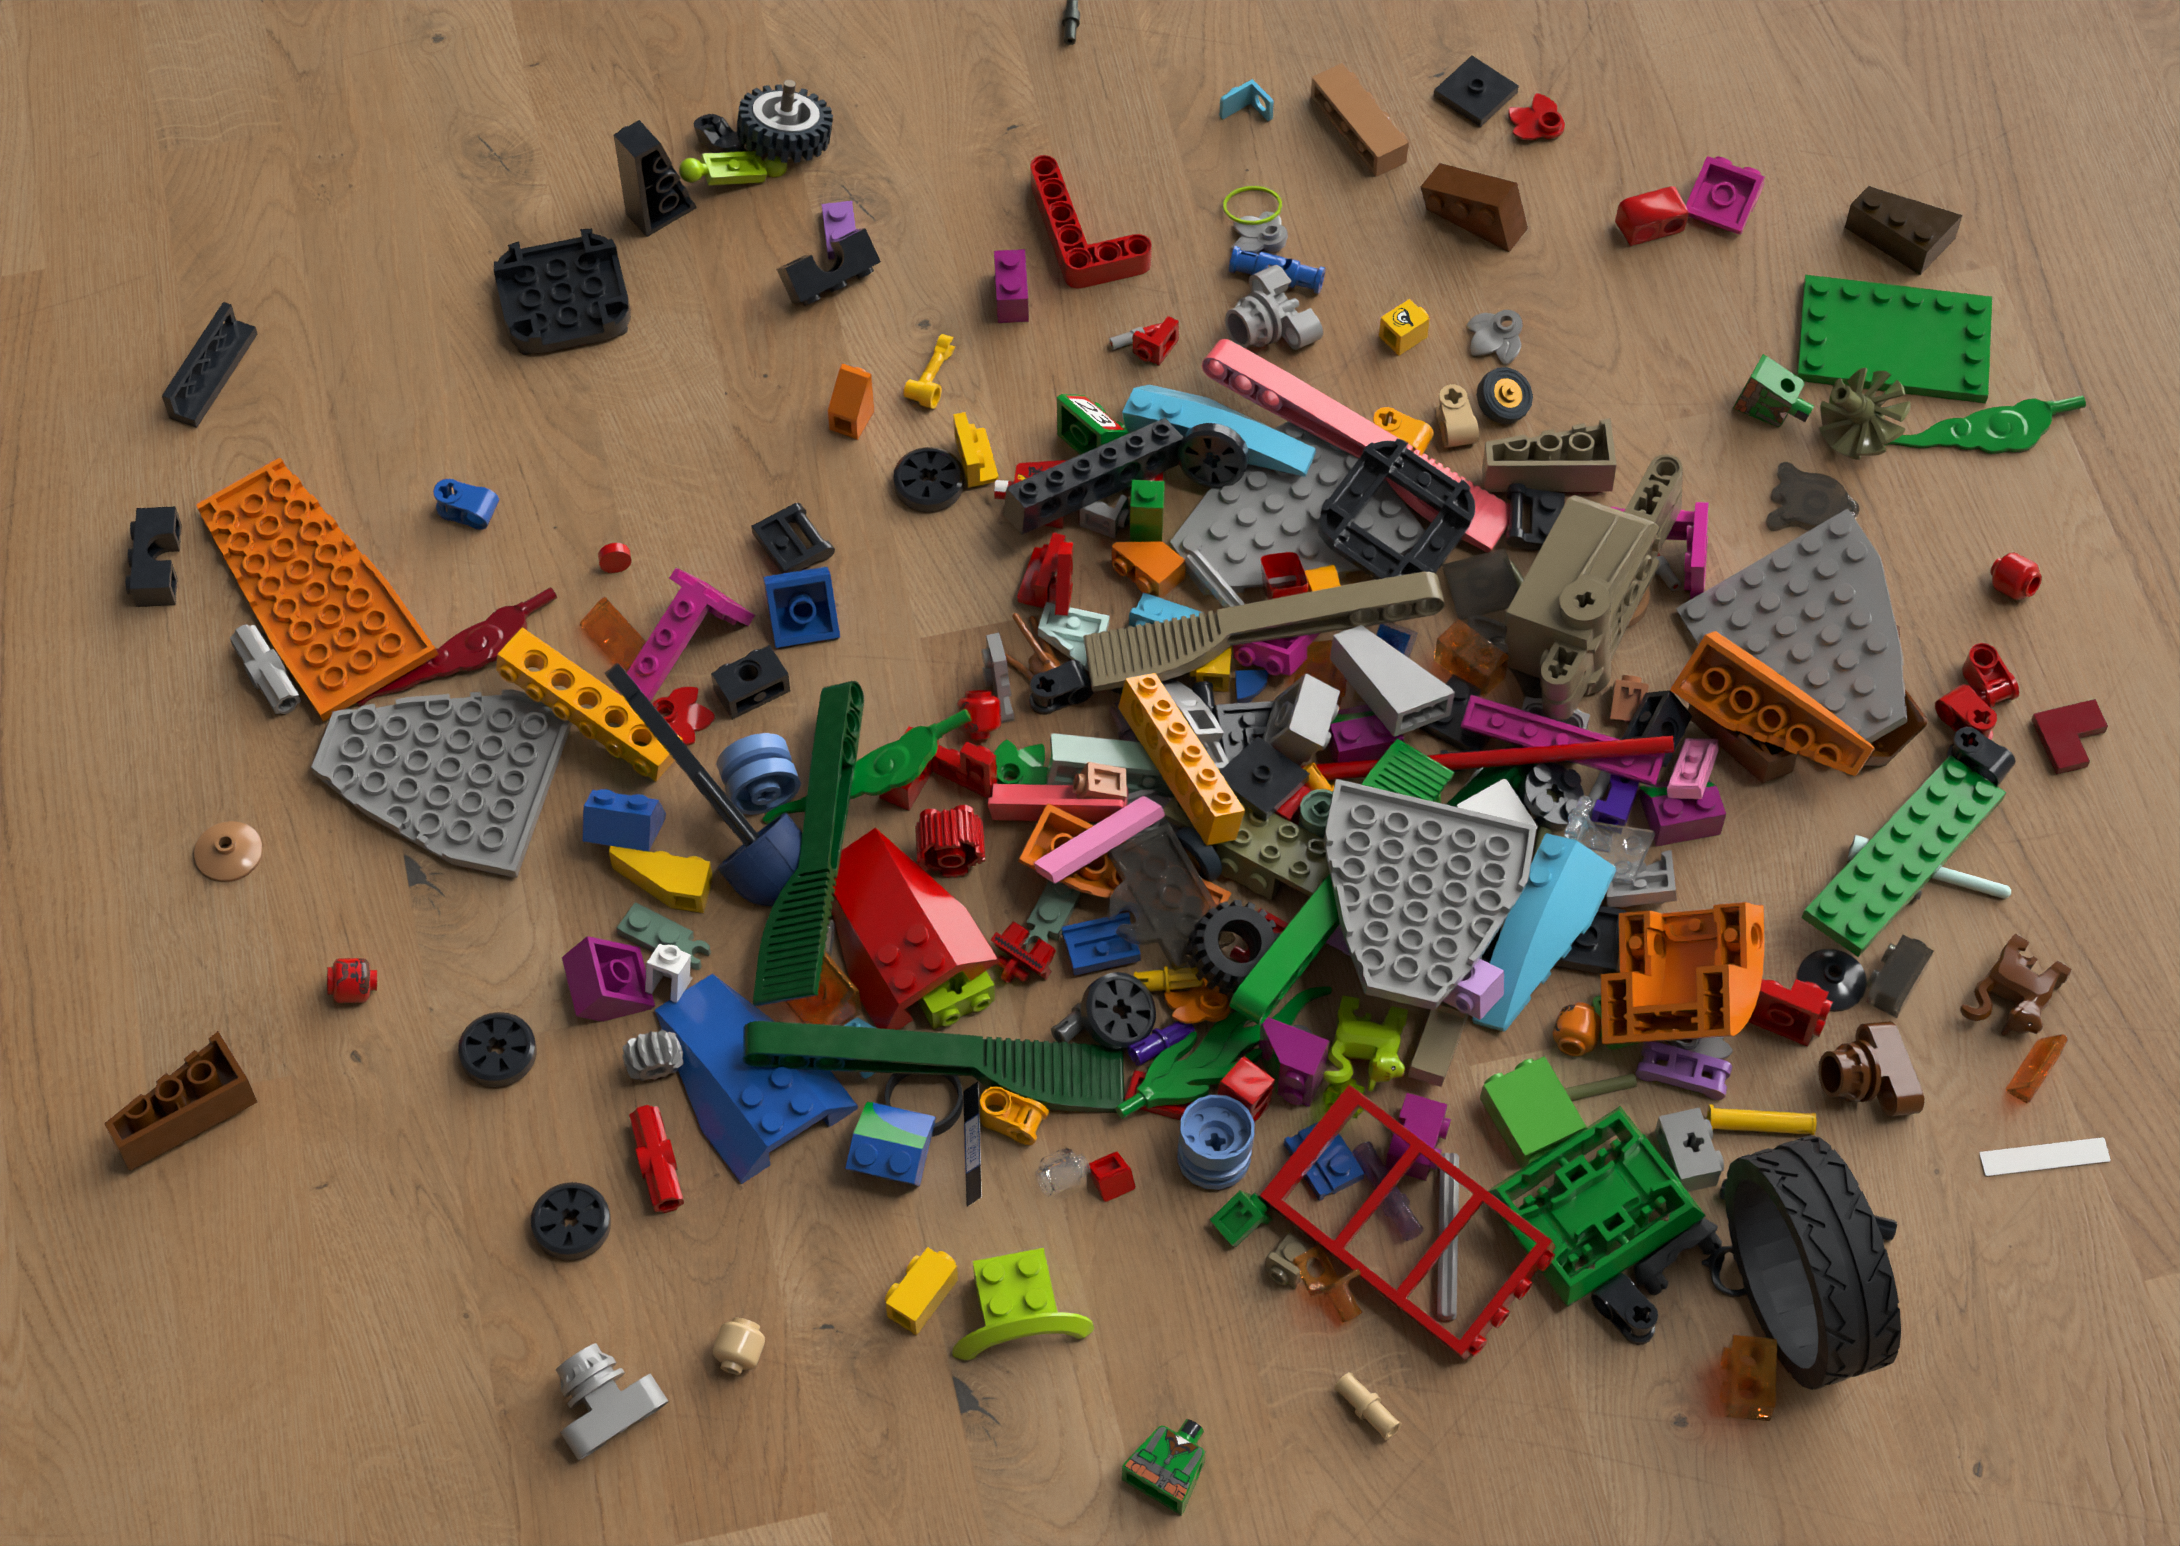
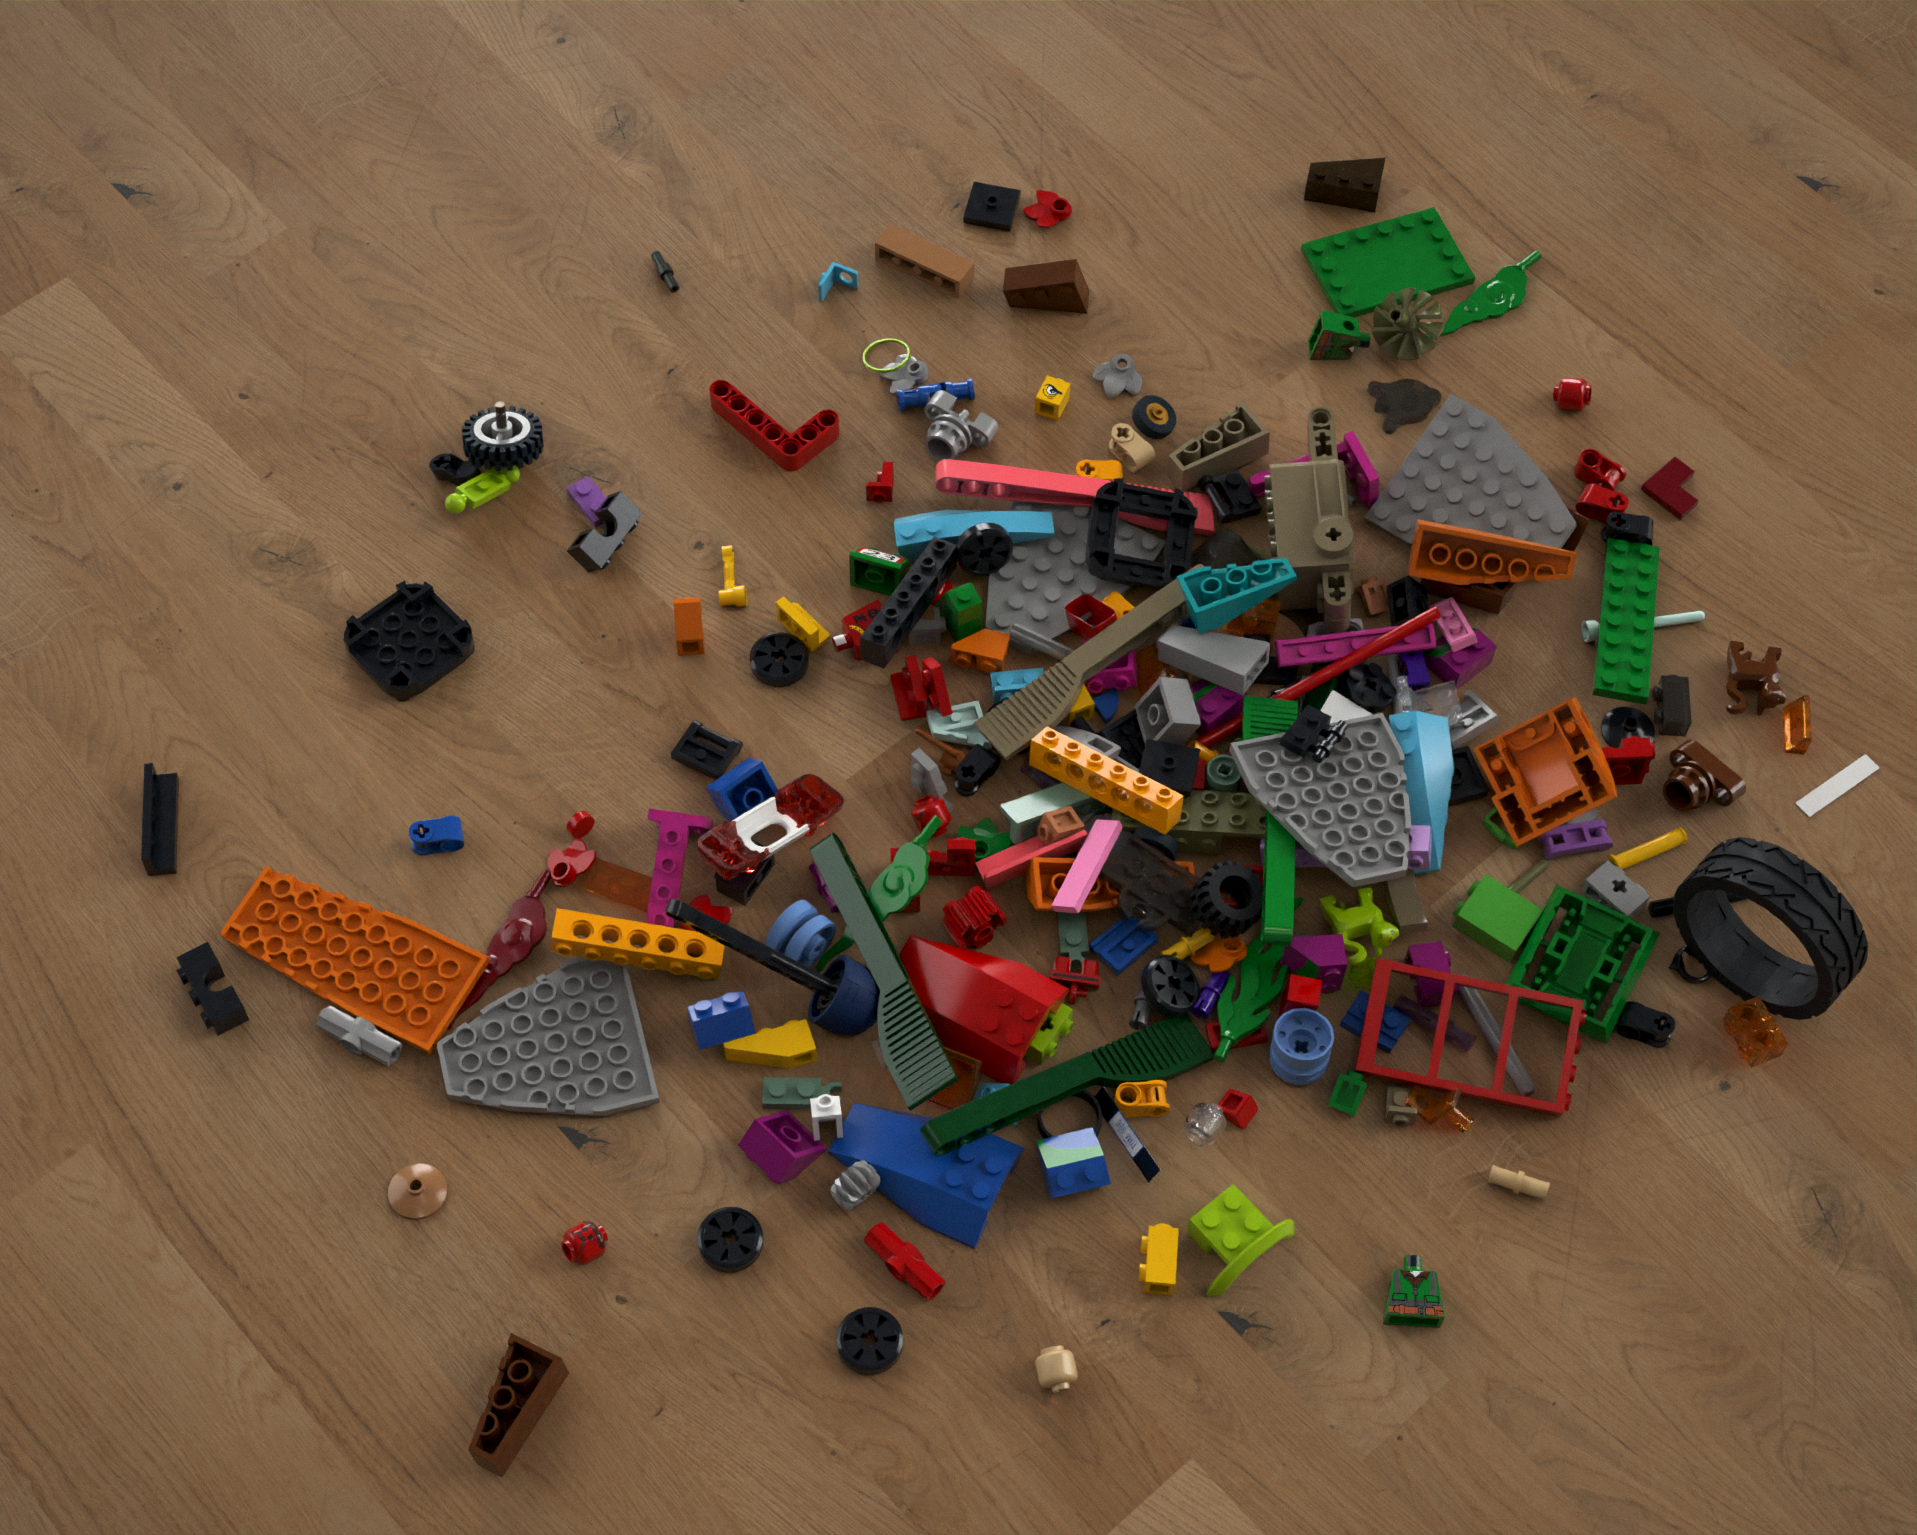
camera: 30 degrees left, 0 degrees up
light grey beam [555,1343,669,1461] -> none
black wedge [613,120,697,237] -> none
magenta brick [994,249,1029,323] -> none
light grey piece [1109,323,1162,350] -> none
orange head [1553,1002,1602,1056] -> none
red piece [1615,186,1689,246] -> none
black piece [1634,1218,1722,1295] -> none
dark pink plate [1686,156,1765,235] -> none
none -> red plate [547,837,596,887]
none -> clear red piece [697,774,844,880]
none -> teal wedge [1177,558,1297,634]
none -> black plate [1280,705,1348,763]

